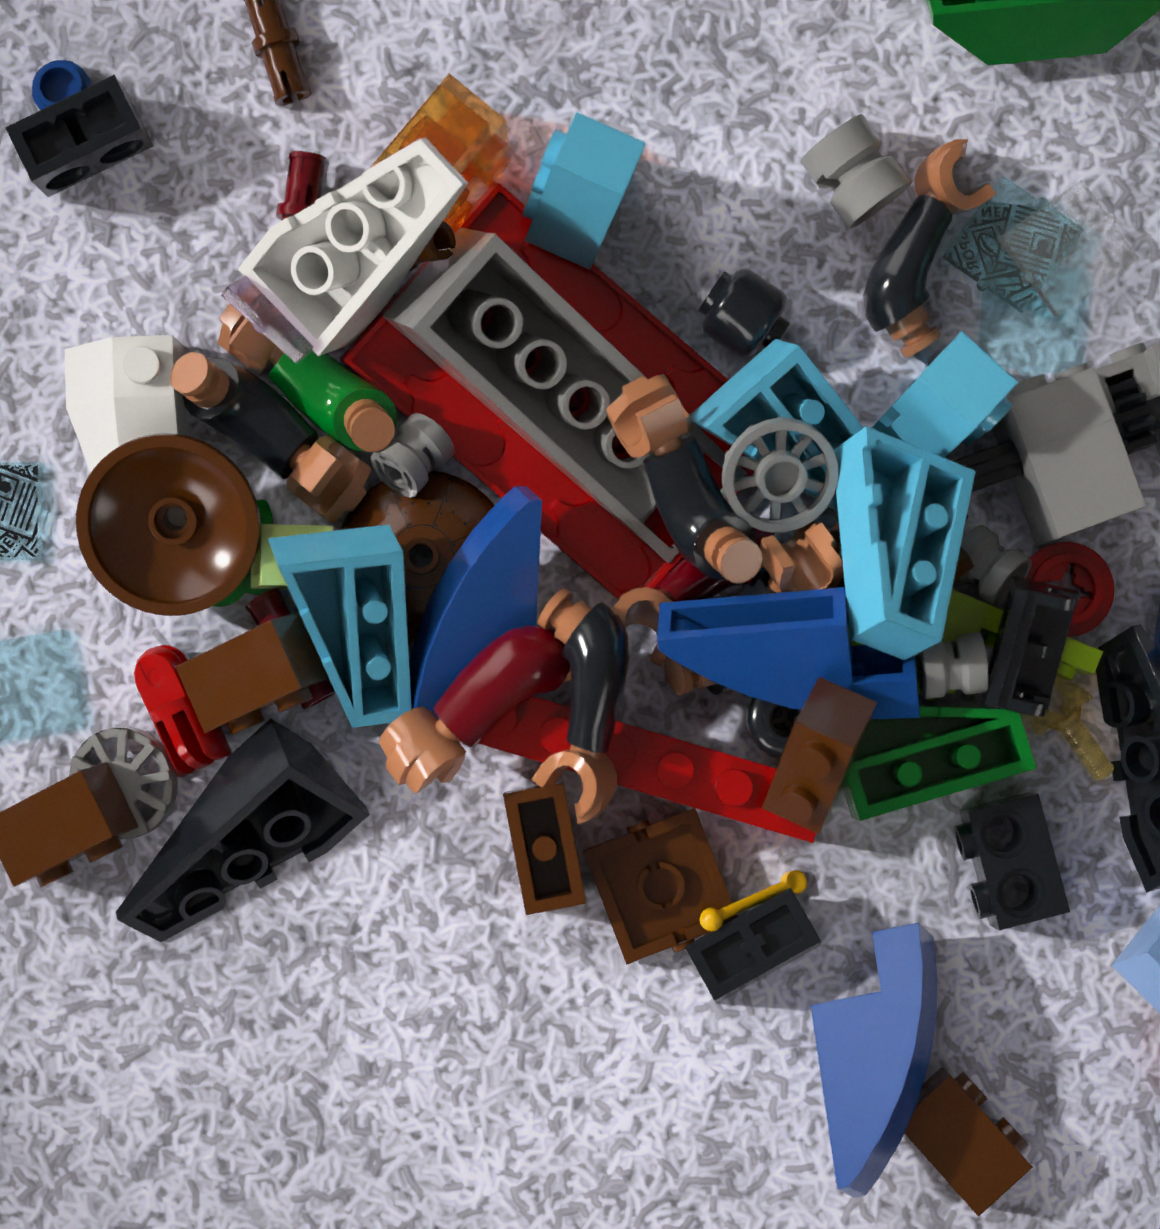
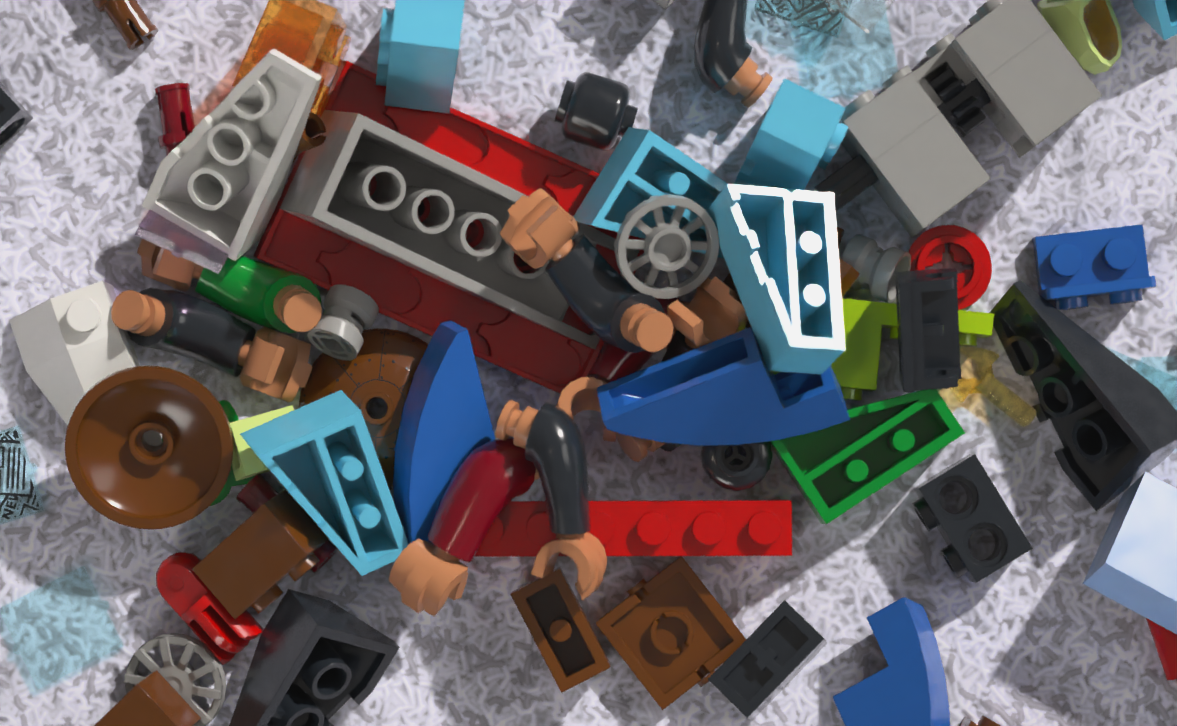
camera: 15 degrees left, 0 degrees up
yellow hinge [699,870,807,932] -> none
reddish brown brick [762,677,877,834] -> none
light grey wheel [915,632,988,699] -> none

